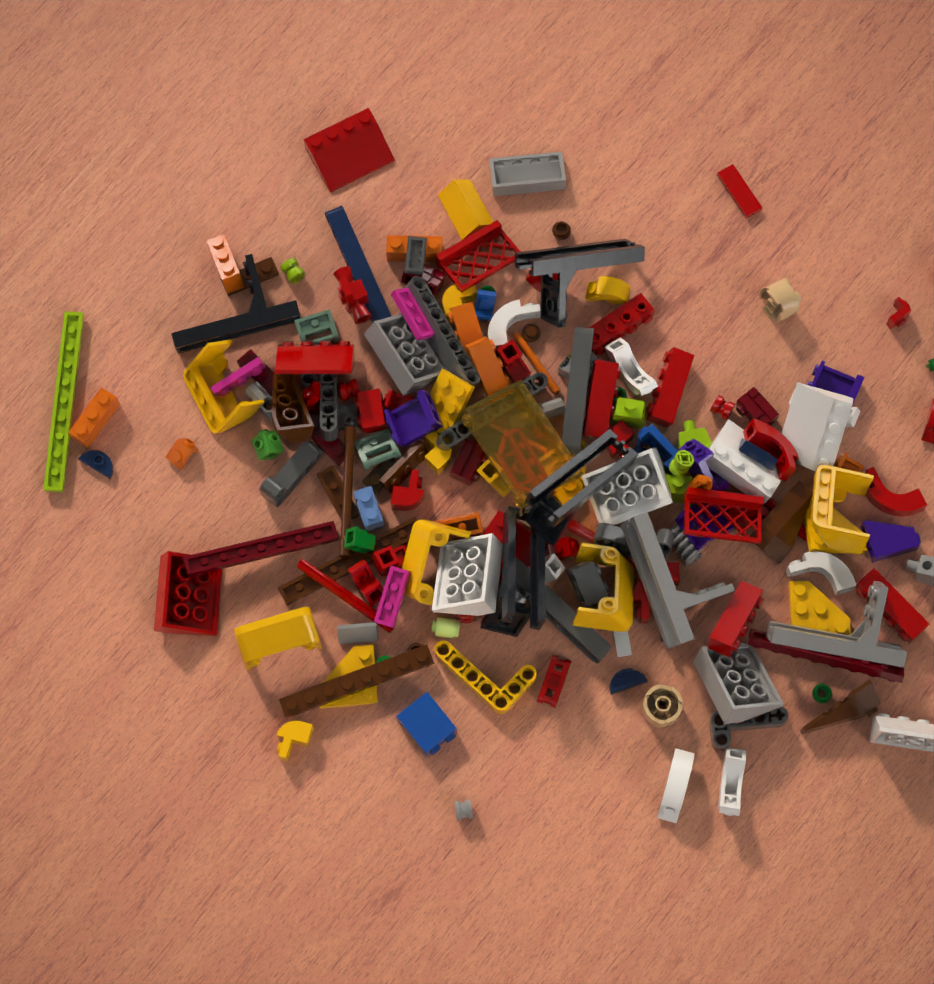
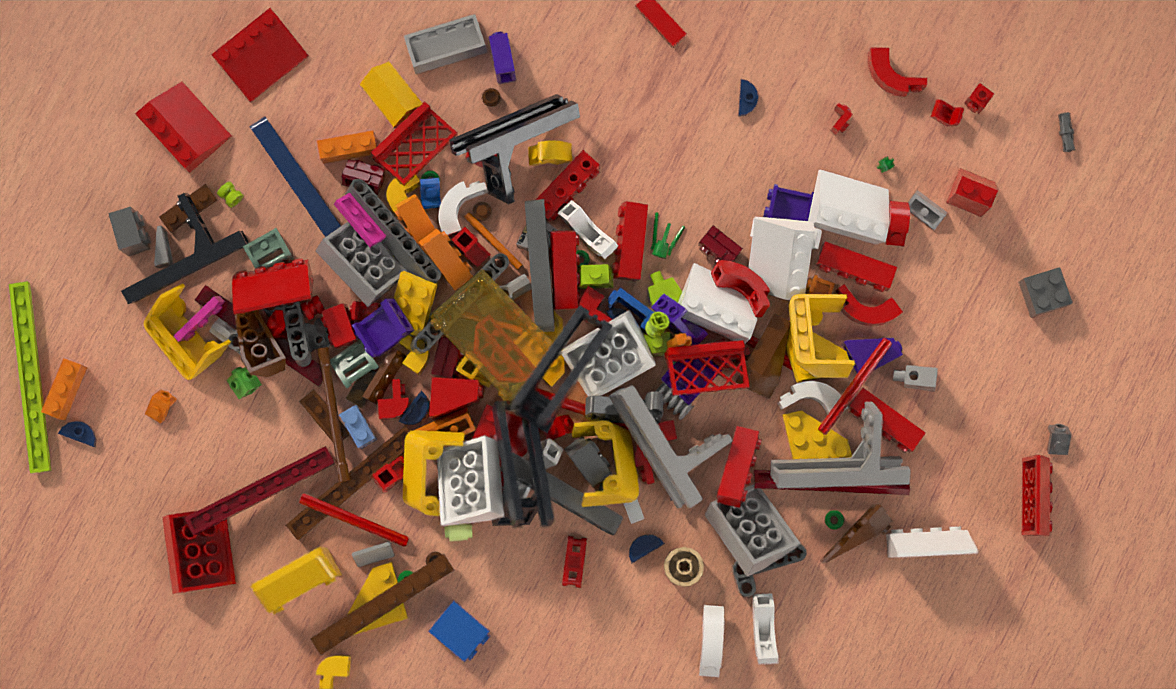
camera: 15 degrees left, 10 degrees up
brick [207,235,244,294] -> none
dark grey beam [259,441,324,507] -> none
red brick [333,266,372,324] -> none
green brick [344,526,376,554] -> none
red brick [347,559,384,607] -> none
dark pink plate [374,566,411,628] -> none
dark grey plate [404,236,427,275] -> none
yellow beam [434,641,537,715] -> none
red wheel [710,395,736,420] -> none
dark blue slope [739,438,778,469] -> none
tan brick [759,278,801,323] -> none
none -> dark grey brick [108,206,151,256]
none -> red slope [135,81,232,173]
none -> light grey slope [154,225,173,268]
none -> dark blue plate [398,391,429,425]
none -> red slope [429,377,484,420]
none -> dark purple slope [489,32,516,84]
none -> green plant [650,212,685,259]
none -> dark blue plate [738,79,758,117]
none -> white slope [808,170,889,244]
none -> red brick [815,241,898,292]
none -> red axle [818,338,892,435]

